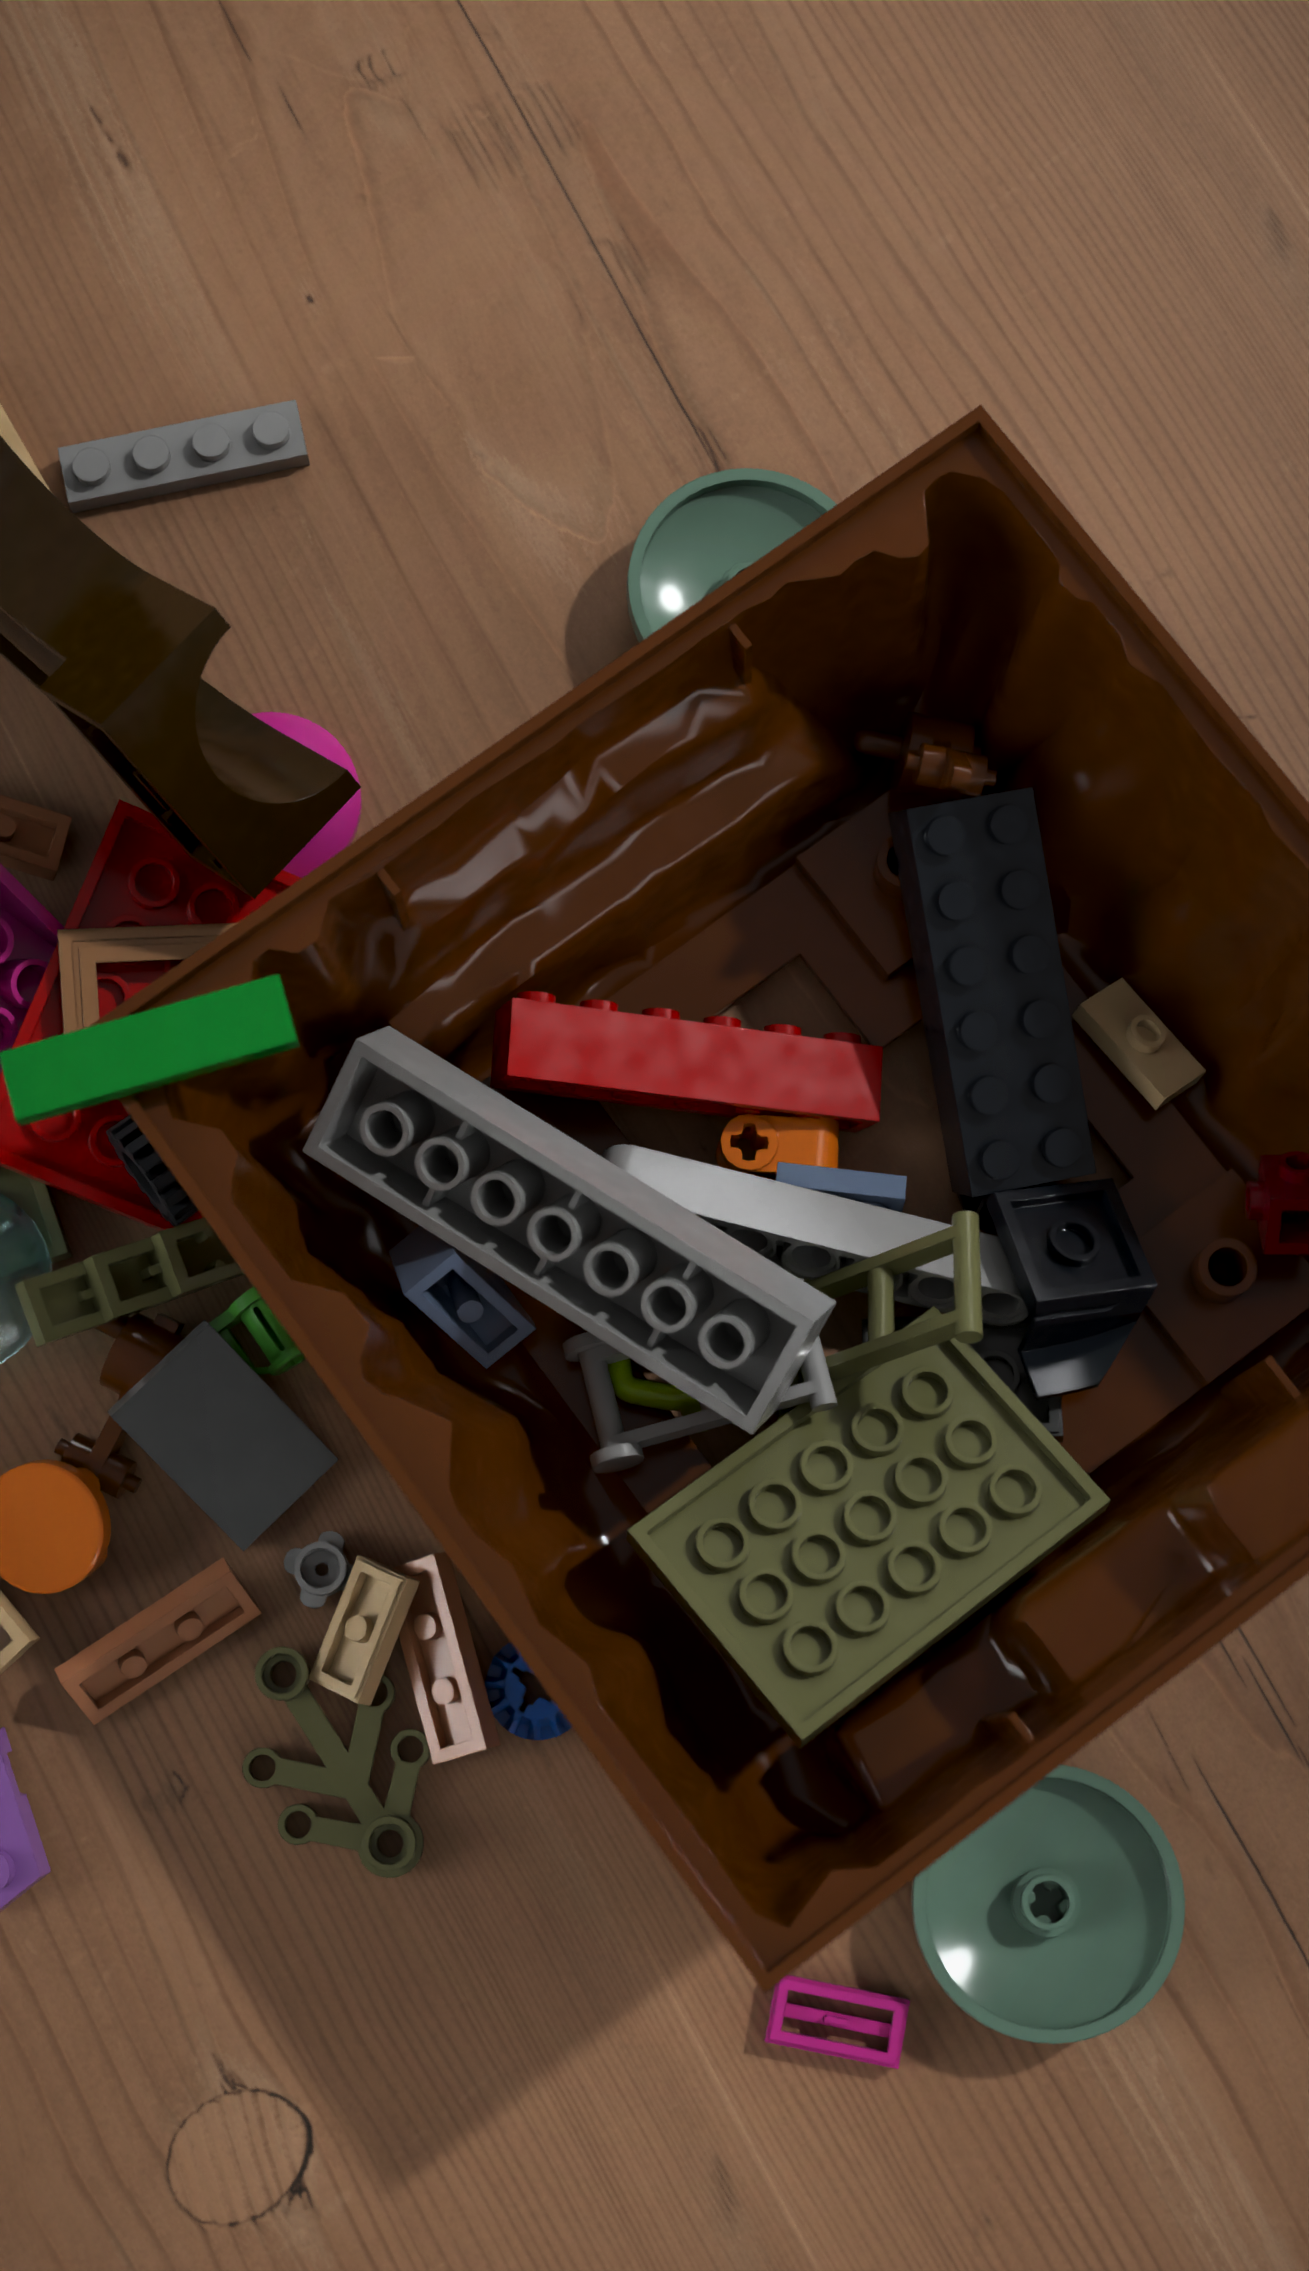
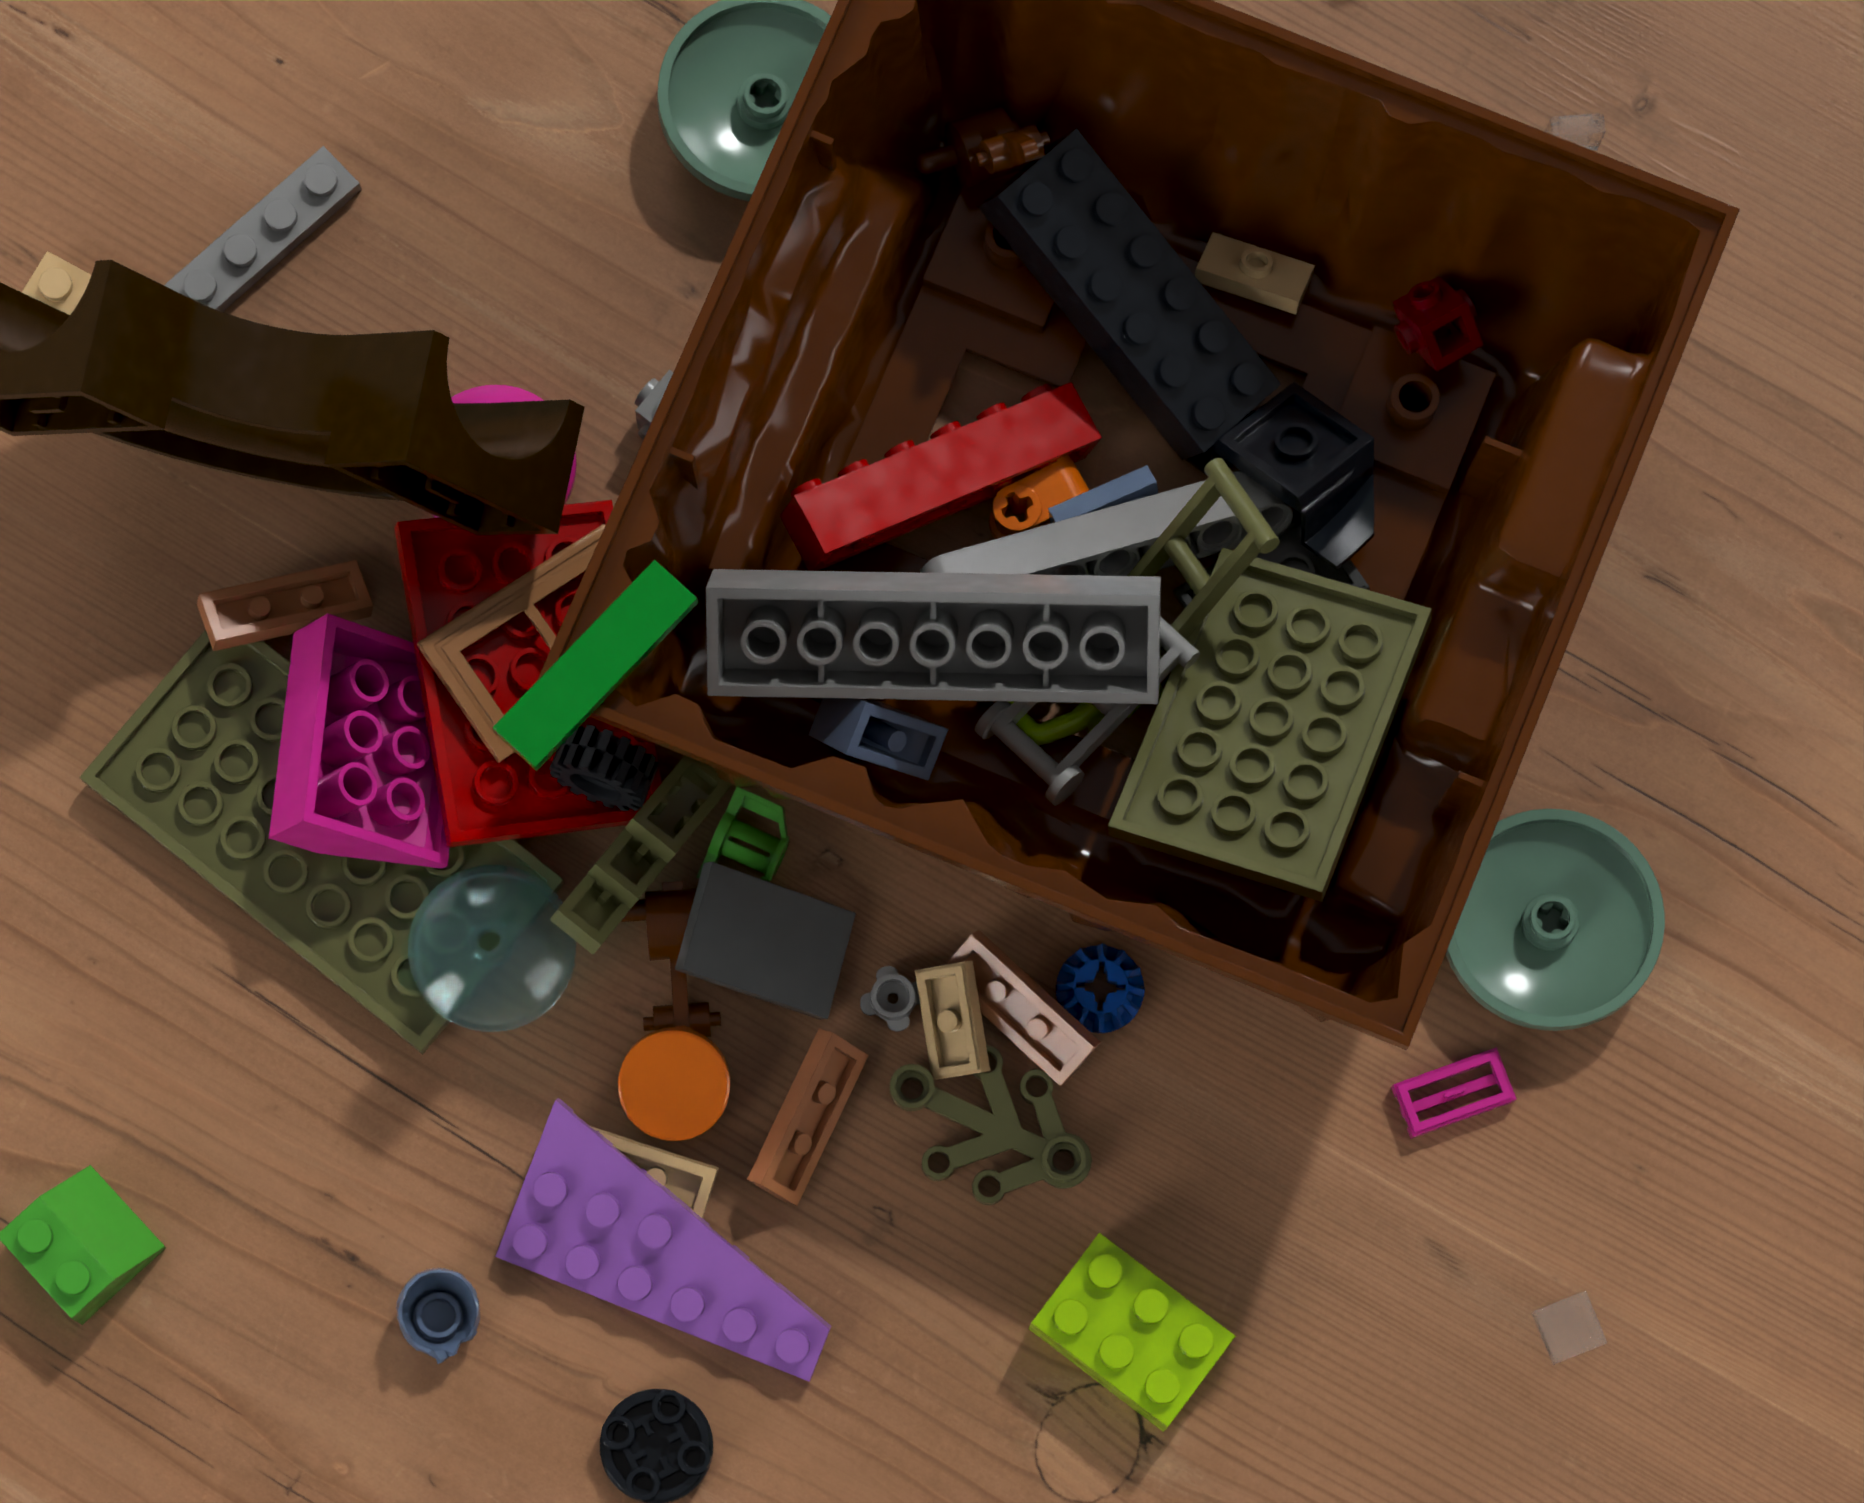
camera: 35 degrees left, 0 degrees up
none -> lime brick [1029,1233,1236,1432]

